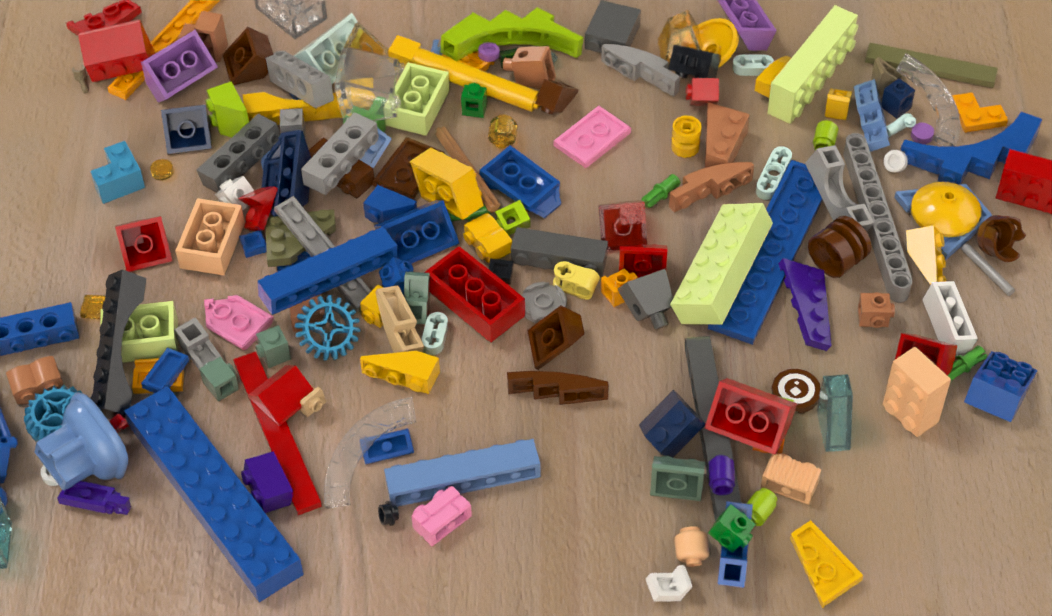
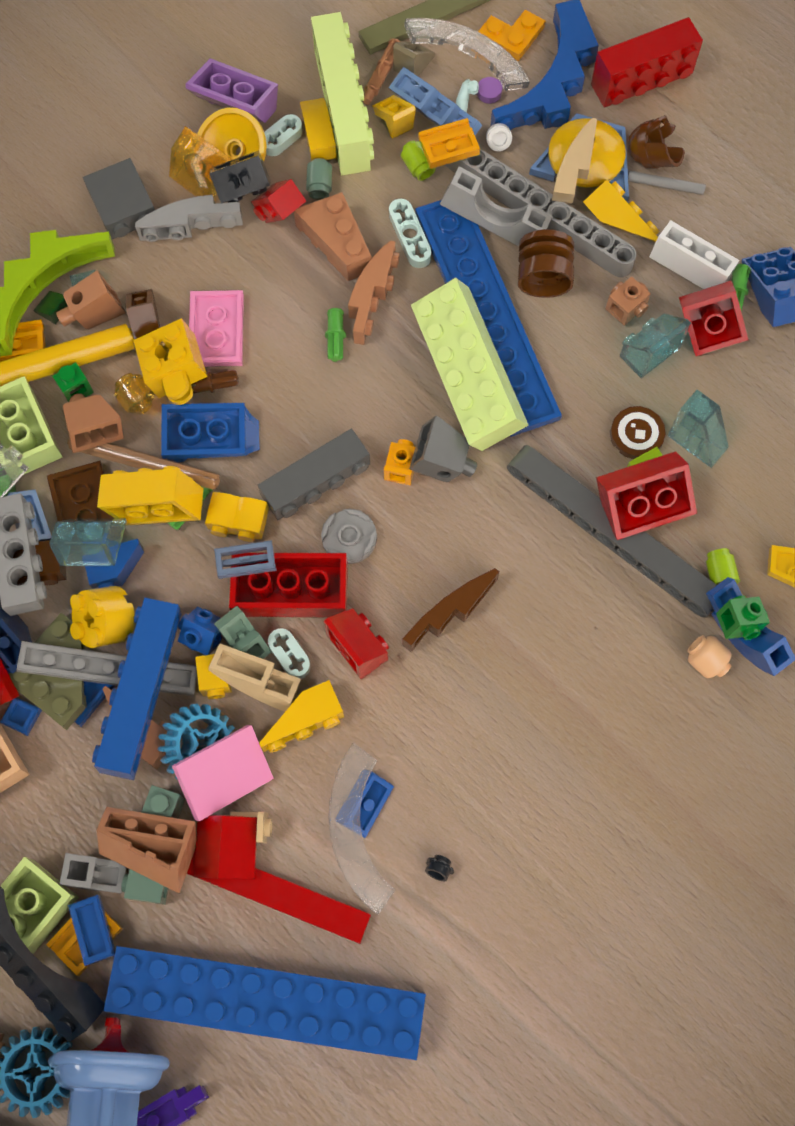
camera: 45 degrees left, 20 degrees up
bright pink tile [204,295,274,350] -> none
dark purple brick [241,451,293,513] -> none
blue slope [374,200,459,264] -> none
medium blue brick [384,439,541,507] -> none
bright pink brick [411,486,472,546] -> none
medium lavender tile [478,42,500,62] -> none
black plate [488,258,514,285] -> none
lime brick [495,200,531,235] -> none
reddish brown slope [527,305,585,370] -> none
light yellow piece [553,261,600,300] -> none
clear red slope [598,200,648,251] -> none
red slope [619,244,668,278] -> none
dark blue slope [639,390,706,458] -> none
white bracket [645,565,692,602] -> none
sand green slope [650,456,705,501] -> none
yellow wheel [671,115,702,158] -> none
dark purple brick [708,455,735,495] -> none
light nougat brick [761,454,821,505] -> none
dark purple wing [778,258,832,351] -> none
dark blue brick [881,78,915,119] -> none
light nougat brick [883,347,951,437] -> none
none -> clear light blue slope [49,518,127,566]
none -> nougat torso [63,394,124,453]
none -> yellow brick [70,586,135,648]
none -> nougat wedge [96,807,196,894]
none -> yellow brick [133,318,207,405]
none -> bright pink tile [172,725,274,821]
none -> reddish brown axle [191,370,239,394]
none -> sand blue tile [214,540,276,579]
none -> sand green brick [306,158,332,200]
none -> red slope [323,608,389,679]
none -> nougat piece [363,38,401,105]
none -> light orange plate [418,118,480,169]
none -> tan slope [552,118,597,203]
none -> clear light blue slope [620,313,691,378]

